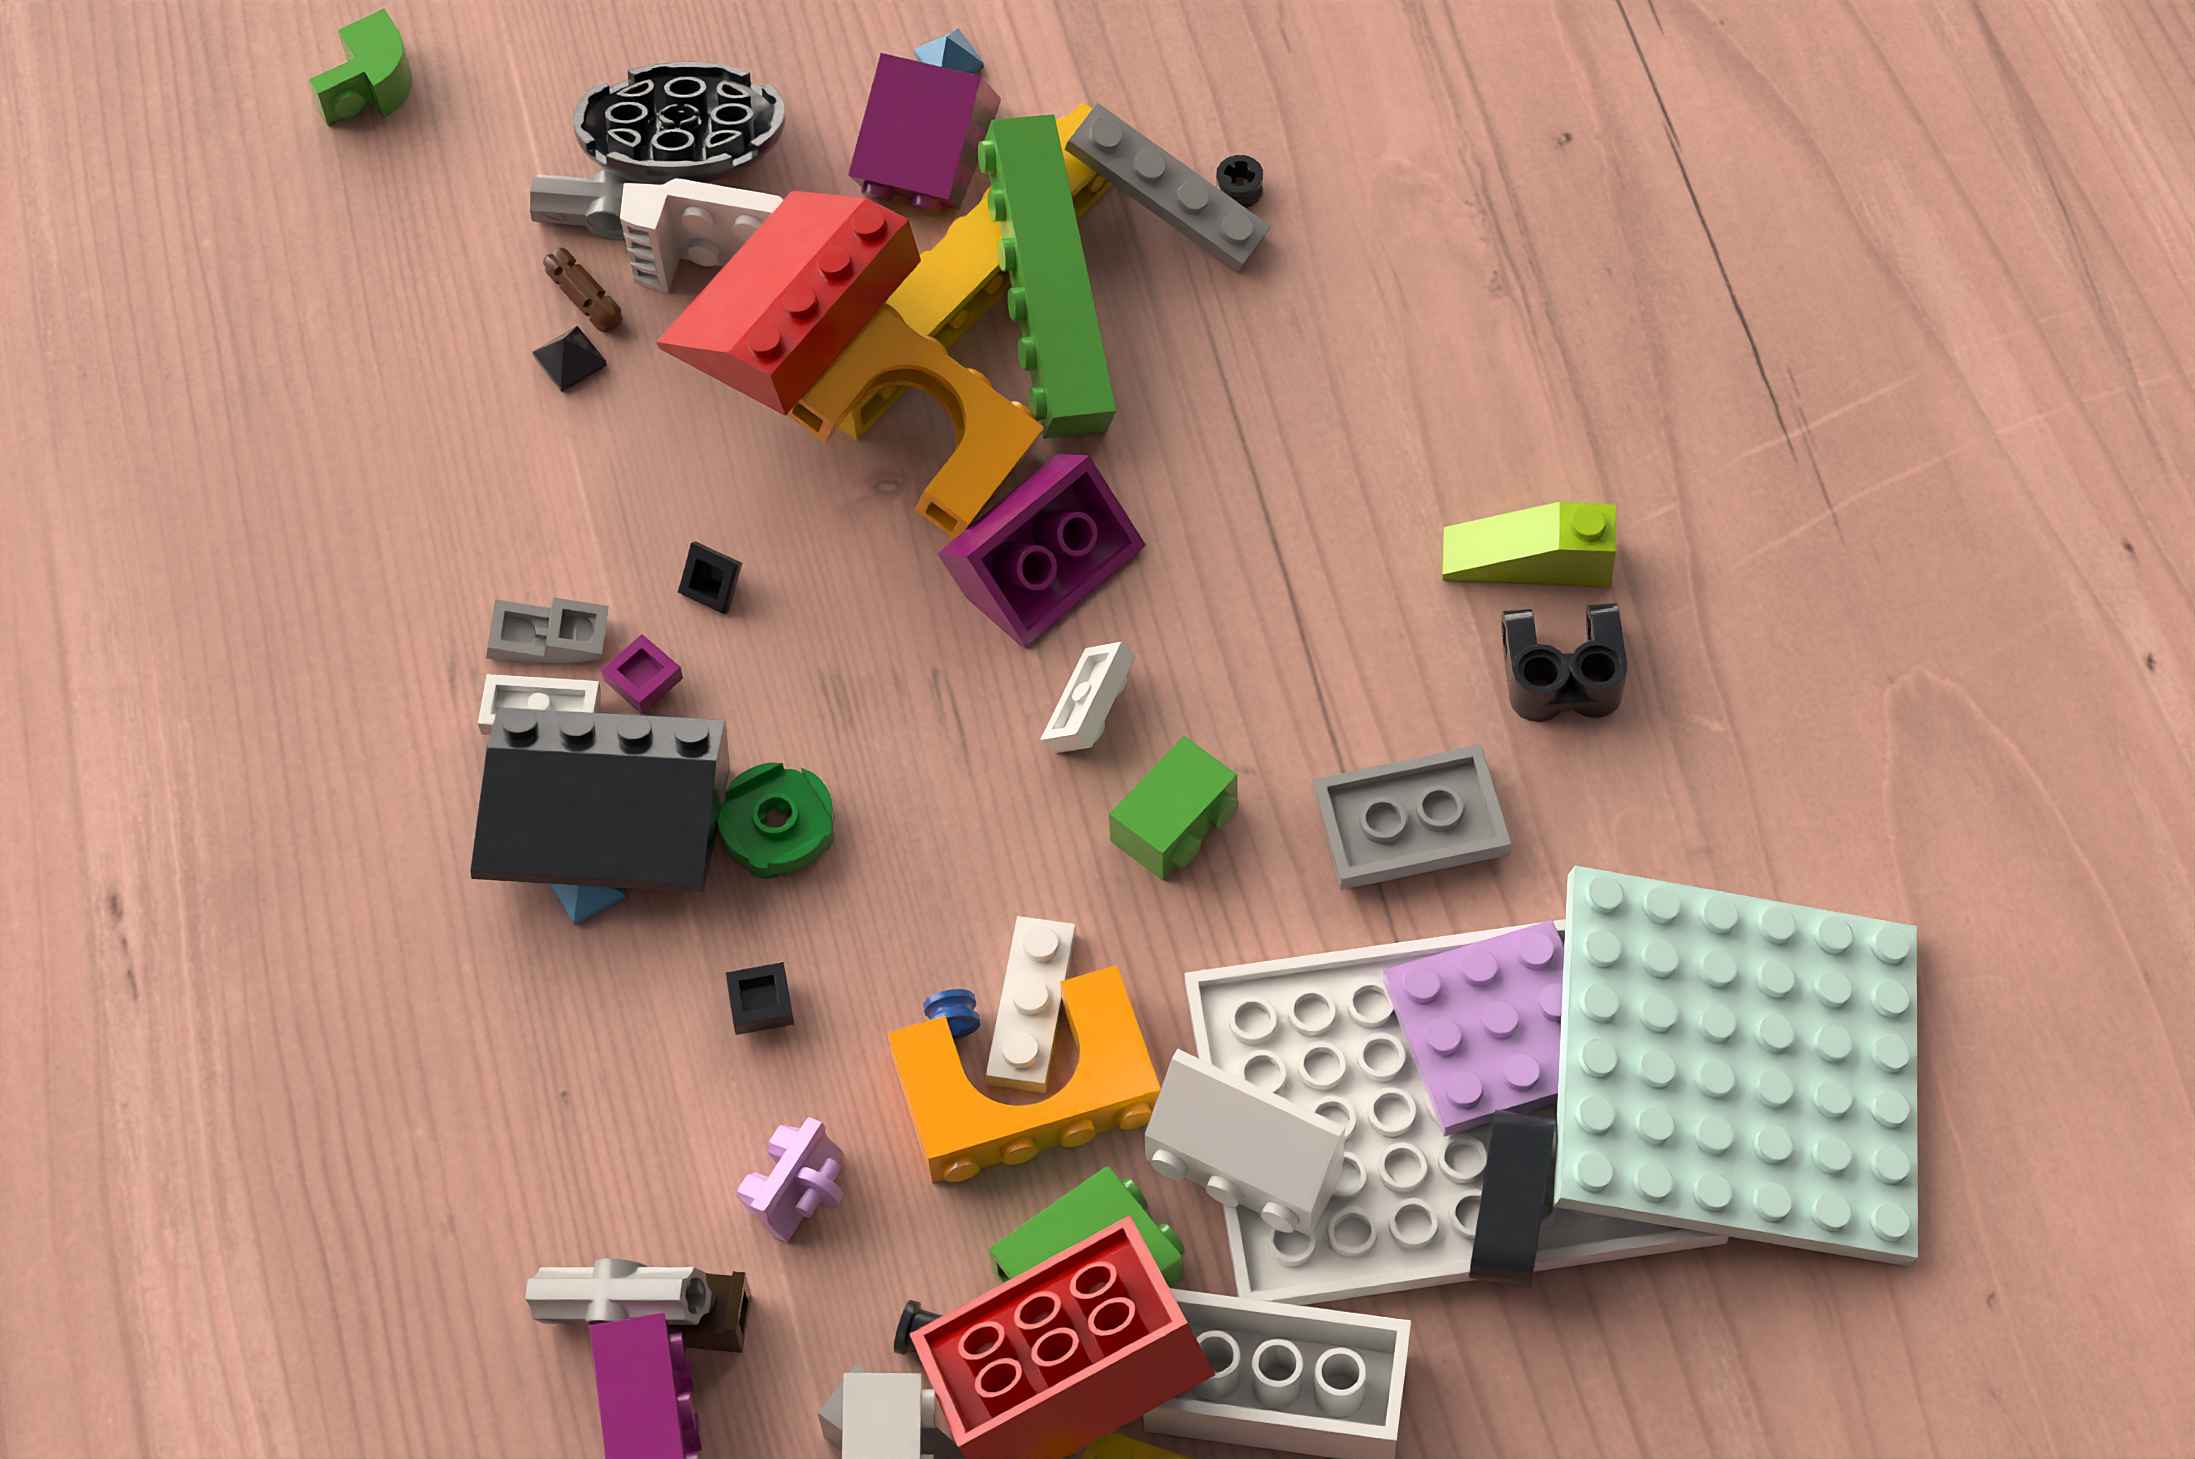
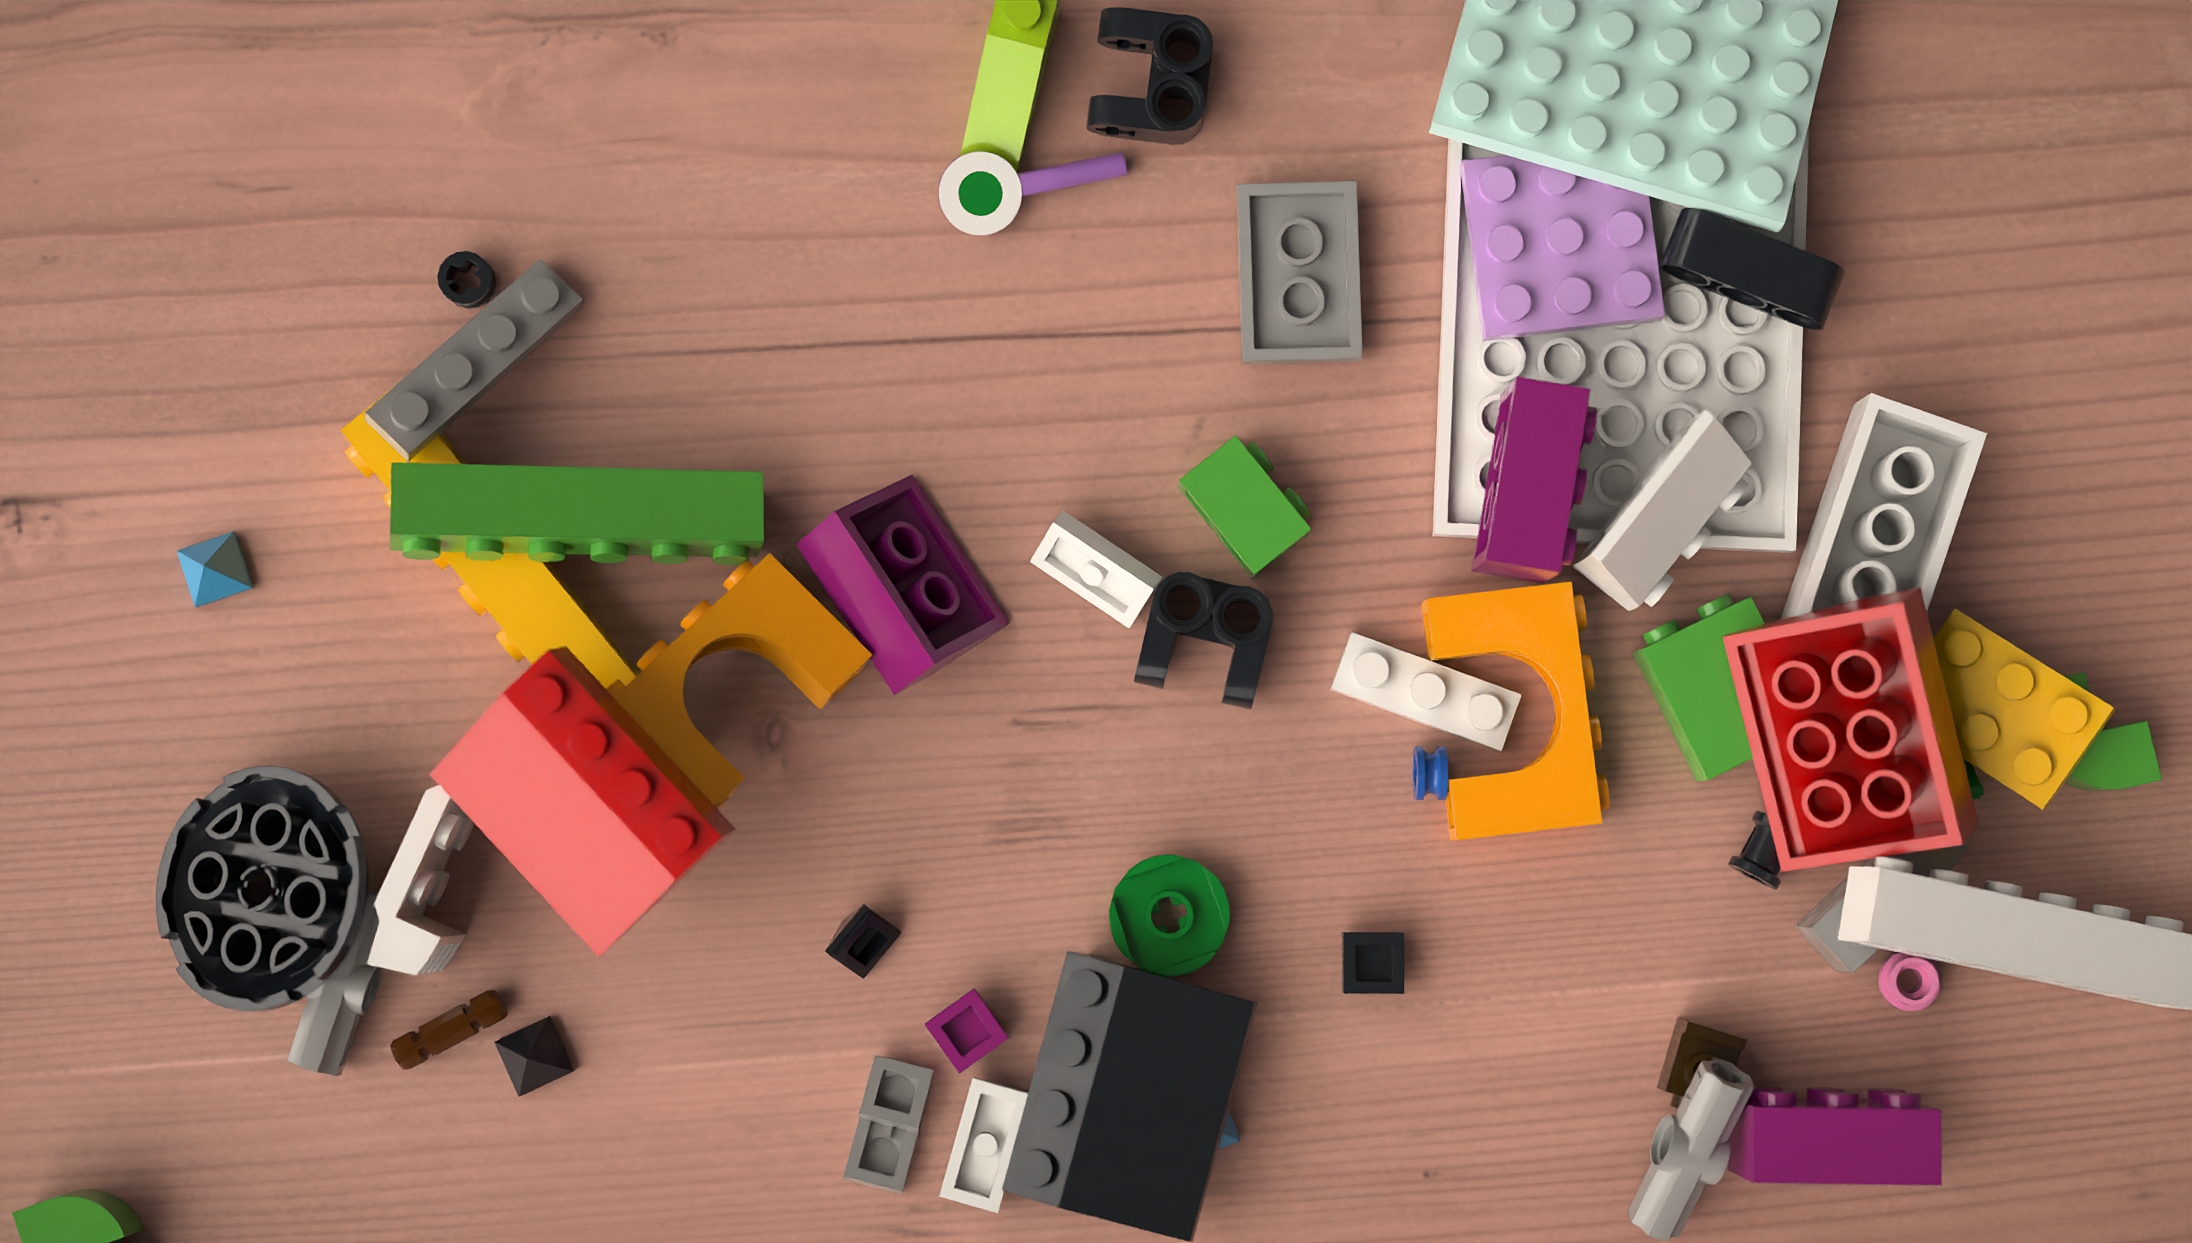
camera: 80 degrees left, 25 degrees up
lavender hips [737,1117,845,1243] -> none
magenta slope [848,53,1001,213] -> none
none -> piece [938,151,1127,235]
none -> black piece [1134,572,1273,710]
none -> magenta brick [1471,376,1597,584]

